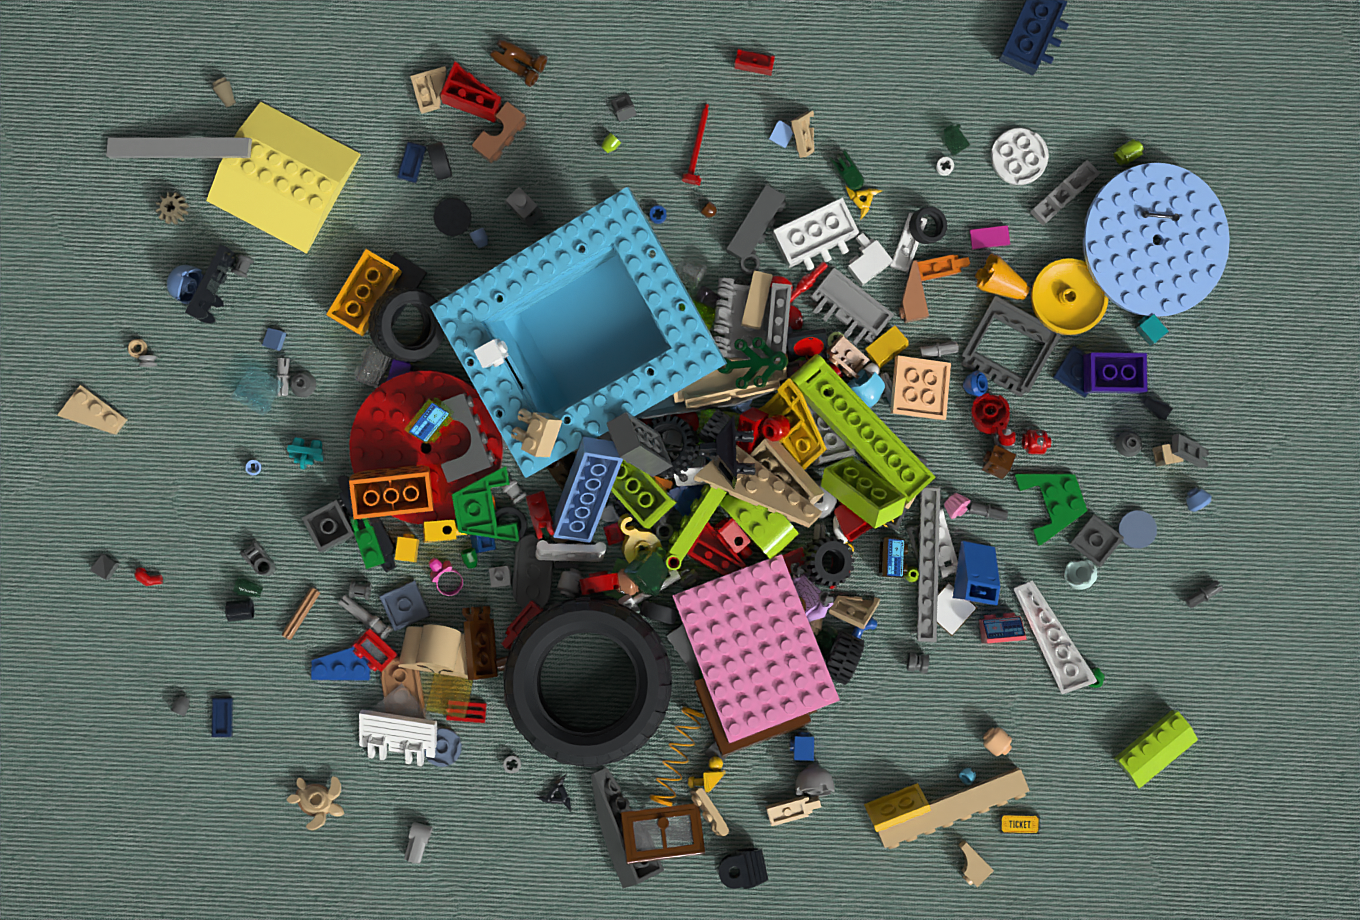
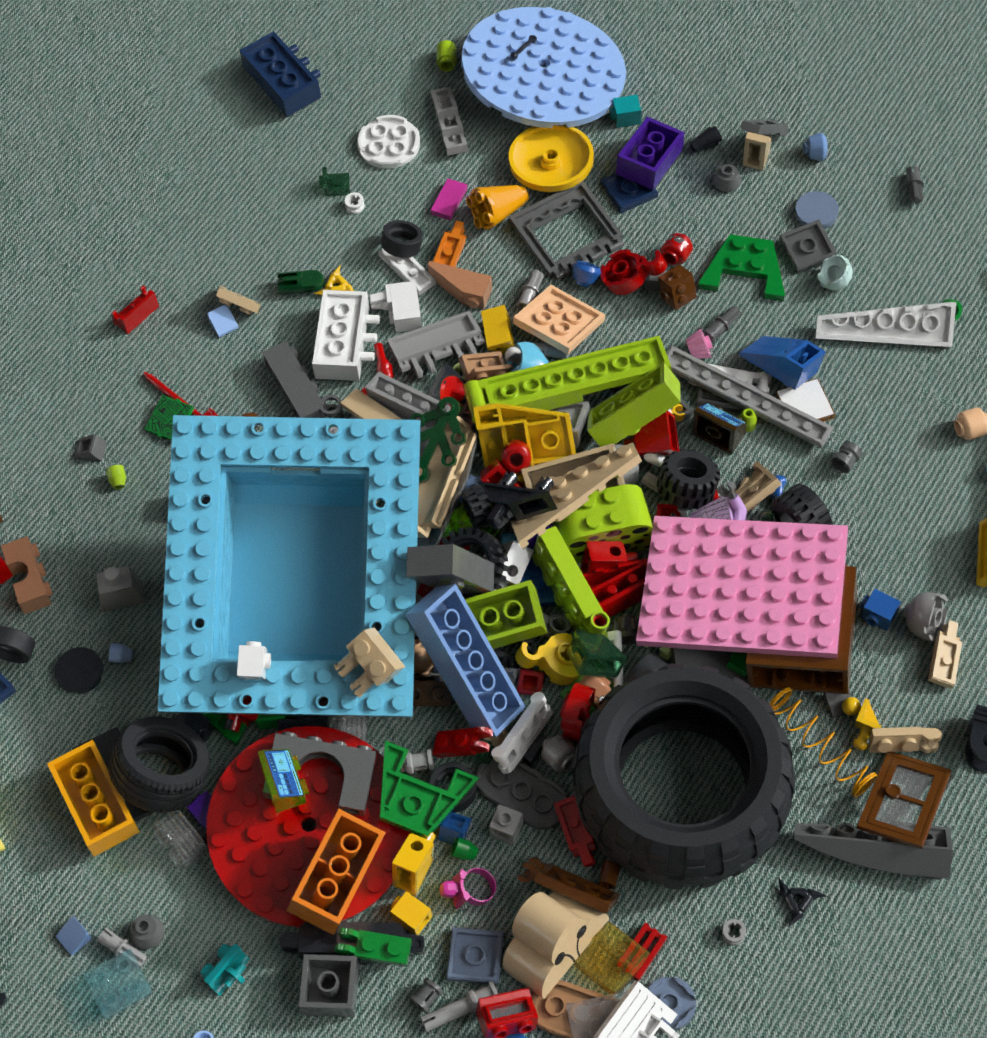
camera: 55 degrees left, 25 degrees down
slope [979,613,1026,644] -> none
none -> green piece [145,395,194,440]

